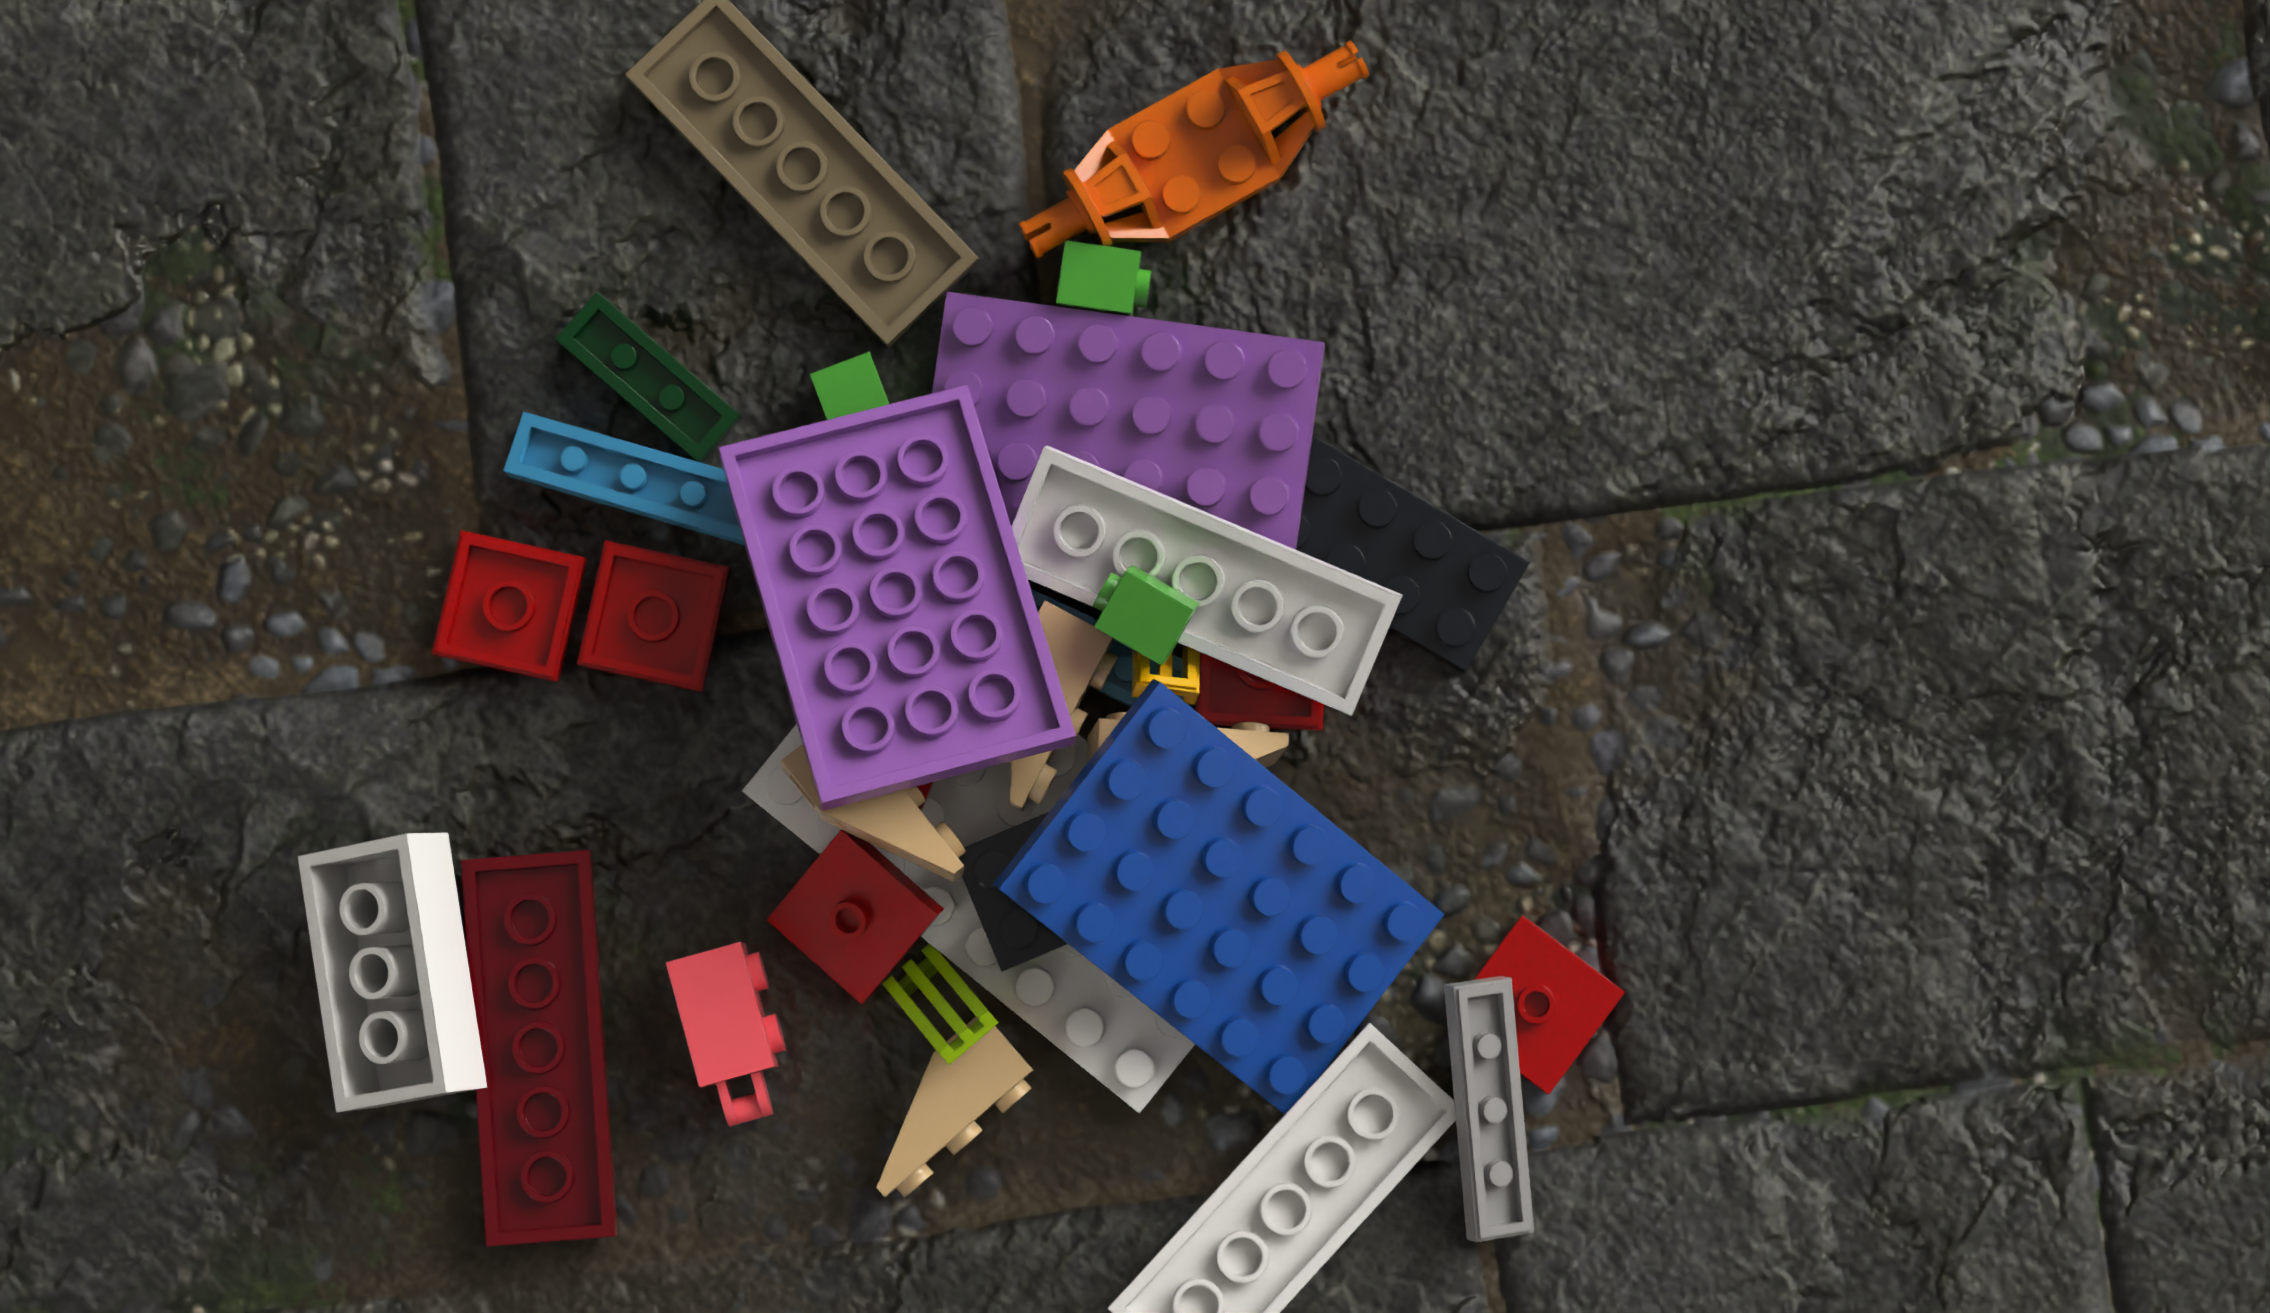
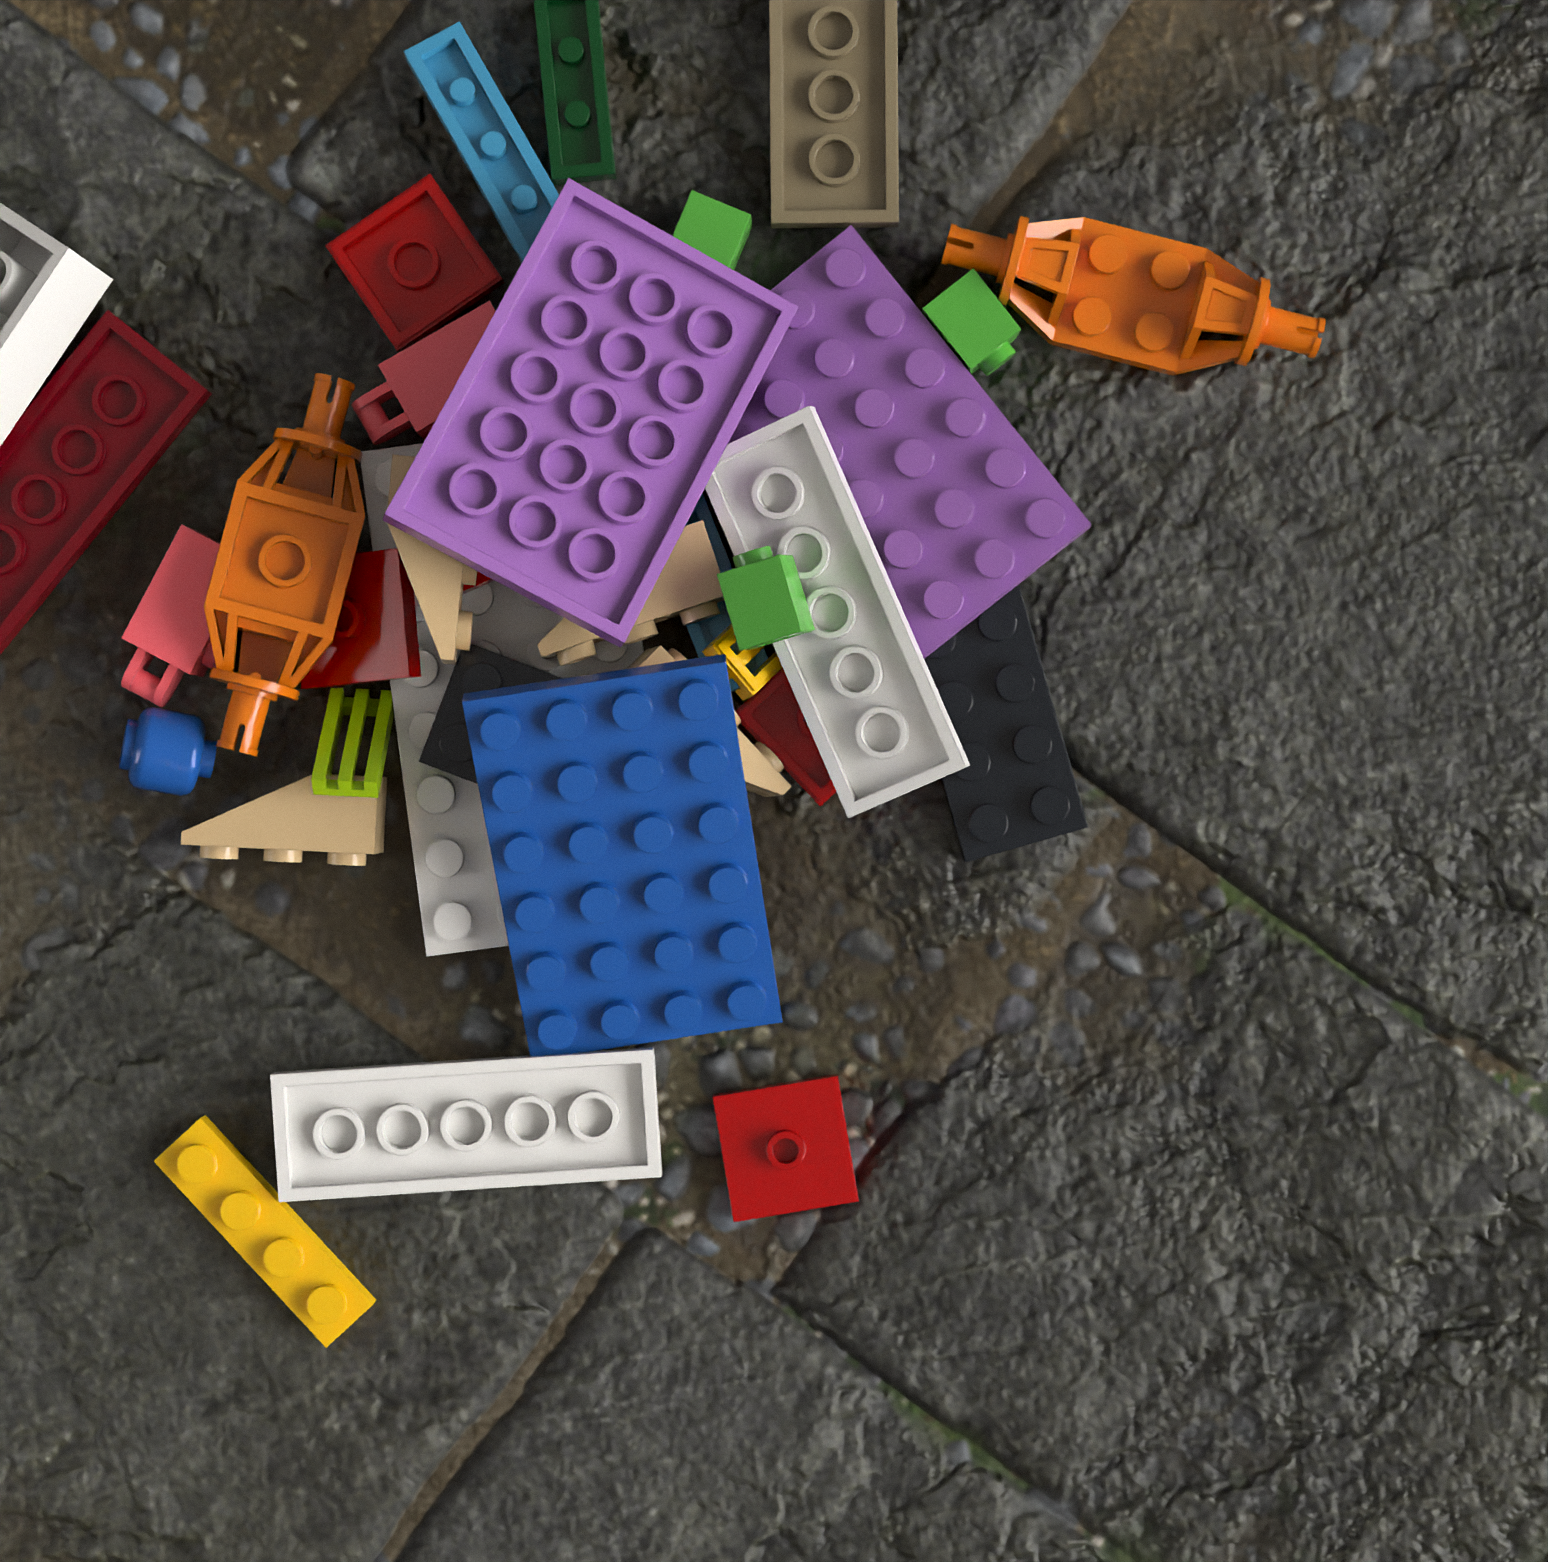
camera: 45 degrees right, 5 degrees up
red plate [432,530,587,683] -> none
light grey tile [1444,976,1534,1242] -> none
none -> blue head [119,707,217,796]
none -> orange plate [203,373,365,757]
none -> coral brick [351,300,496,445]

